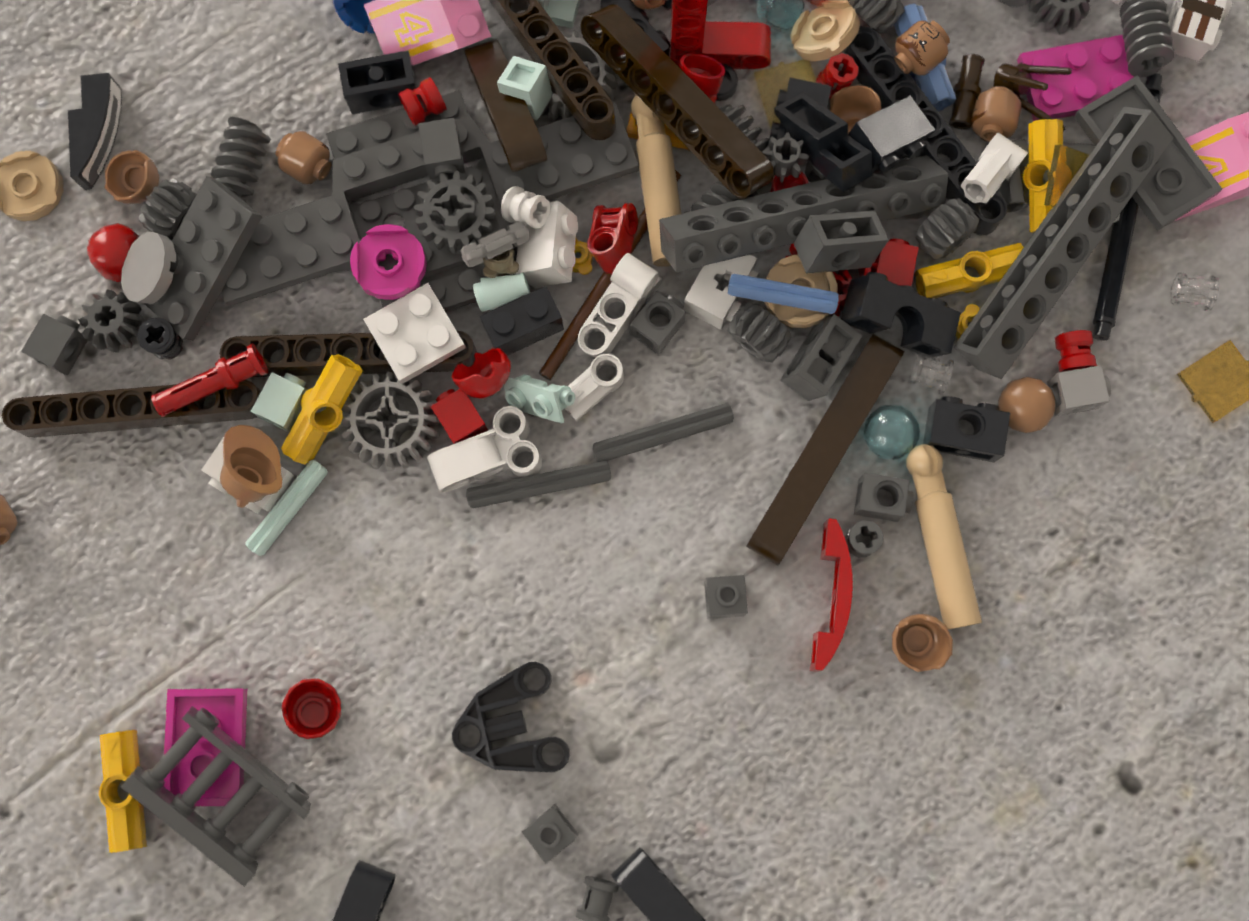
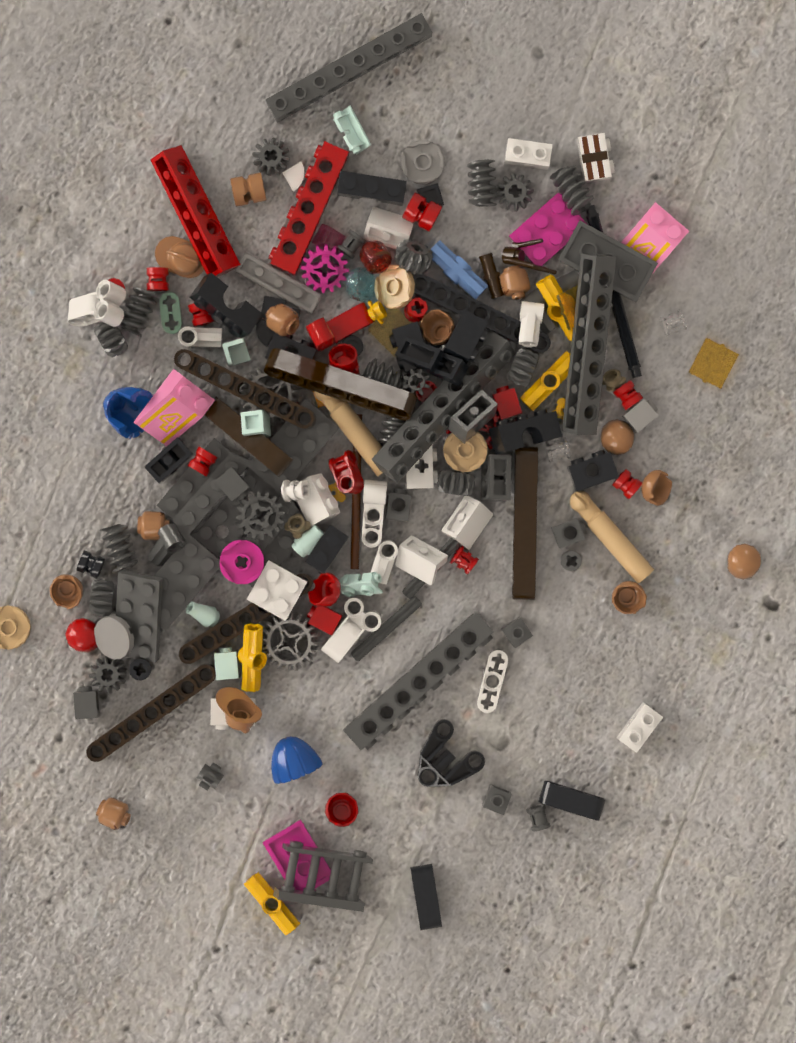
camera: 30 degrees left, 10 degrees up
black slope [68,73,122,190] -> none
red pin [151,343,268,417] -> none
light aqua axle [245,460,328,556] -> none
light grey axle [461,221,529,267] -> none
medium blue axle [728,274,839,314] -> none
red slope [810,518,853,672] -> none
clear light blue hair [863,404,920,460] -> none
medium nougat head [894,20,950,76] -> none
none -> black wheel [76,550,105,579]
none -> dark grey piece [148,523,185,566]
none -> light aqua cone [186,601,220,627]
none -> dark grey gear [196,763,224,791]
none -> blue hair [271,736,323,784]
none -> dark grey brick [343,611,494,750]
none -> yellow plate [368,300,387,324]
none -> white panel [395,535,448,585]
none -> white panel [441,496,493,550]
none -> red bush [449,545,479,575]
none -> white beam [477,649,508,713]
none -> dark tan plate [602,369,626,392]
none -> red wheel [612,469,642,499]
none -> white brick [616,702,663,753]
none -> medium nougat hair [641,470,672,506]
none -> medium nougat hair [727,543,761,580]

